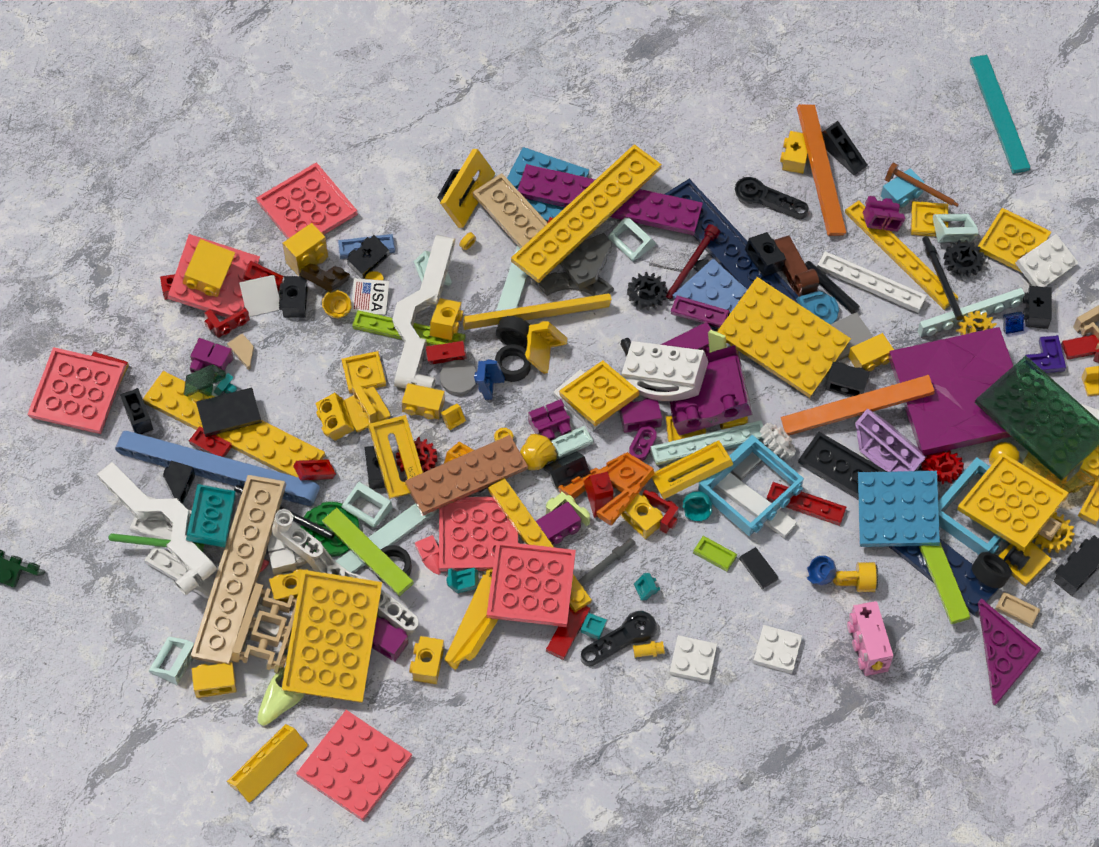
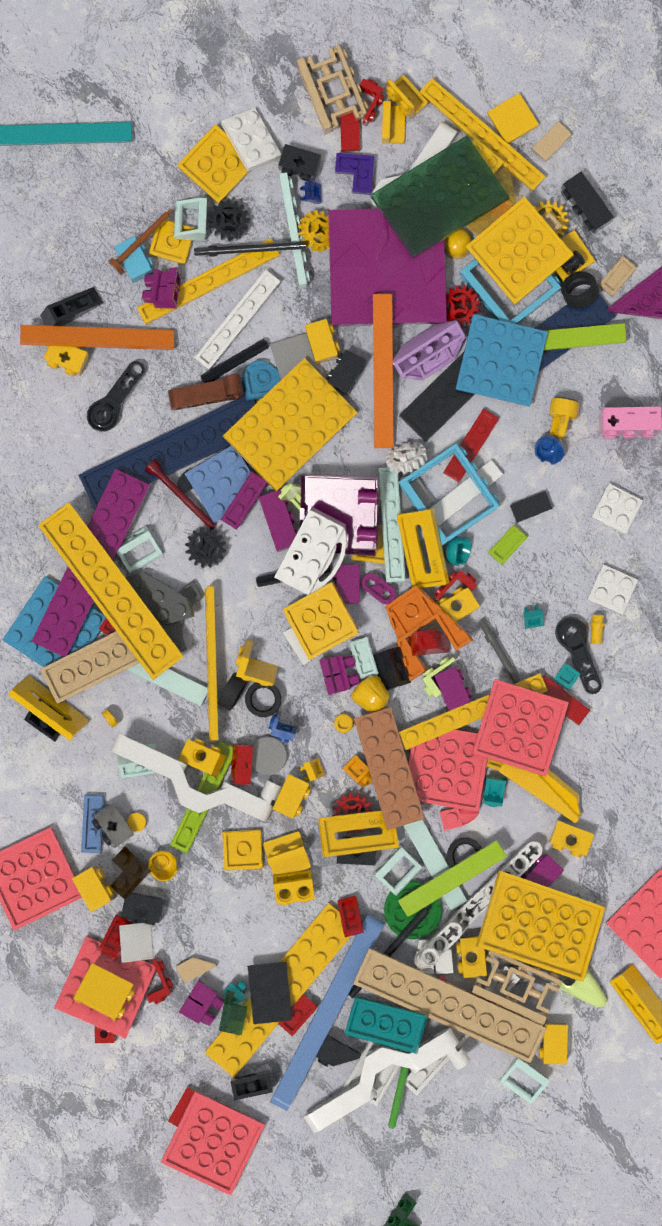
camera: 75 degrees left, 25 degrees up
sticker [351,278,389,315] -> none
black brick [745,232,786,277] -> none

